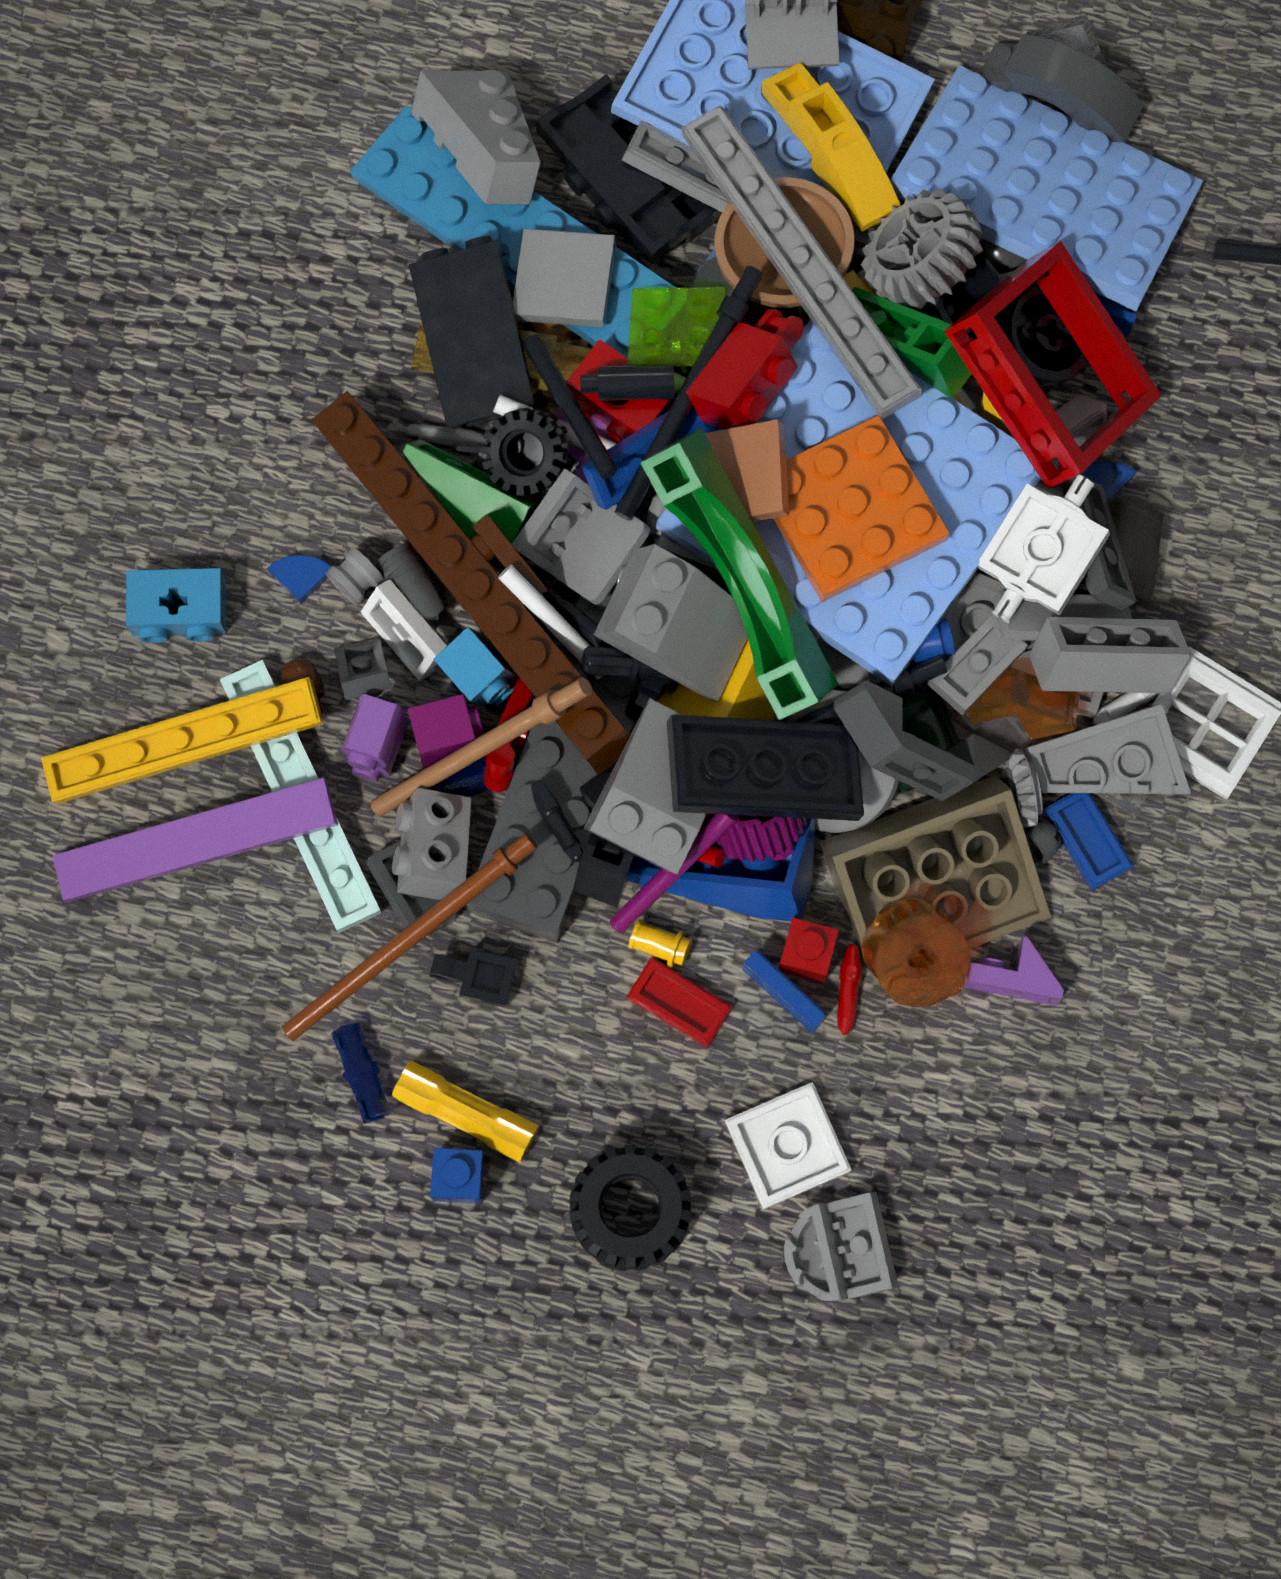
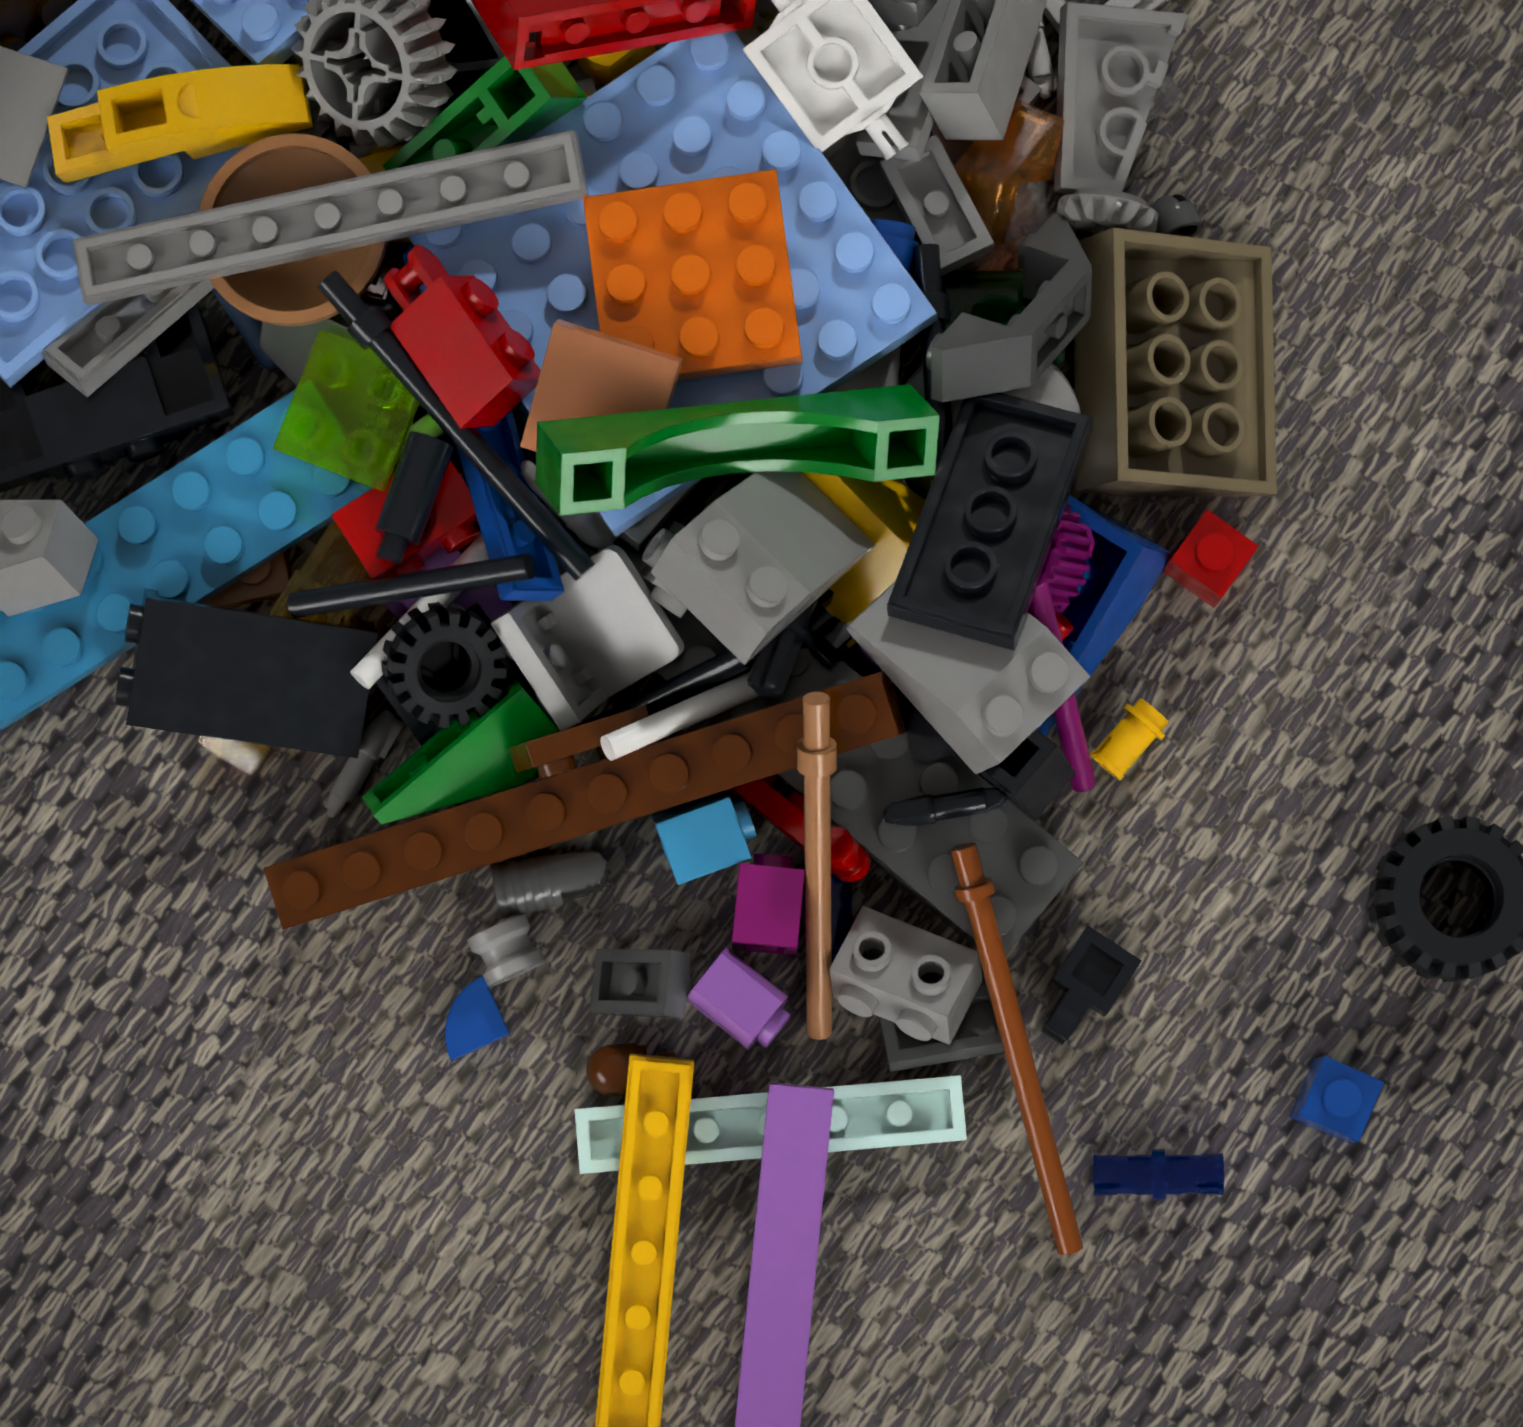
camera: 70 degrees left, 5 degrees up
dark azure brick [126,568,226,643] -> none
white tile [361,579,447,681] -> none
yellow axle [392,1060,539,1163] -> none
light grey tile [513,229,617,327] -> none
red tile [626,957,732,1048] -> none
white tile [724,1082,852,1210] -> none
blue tile [742,951,826,1034] -> none
red piece [837,944,862,1035] -> none
clear orange brick [862,898,970,1007] -> none
medium lavender slope [963,935,1064,1006] -> none
blue tile [1043,793,1134,892] -> none

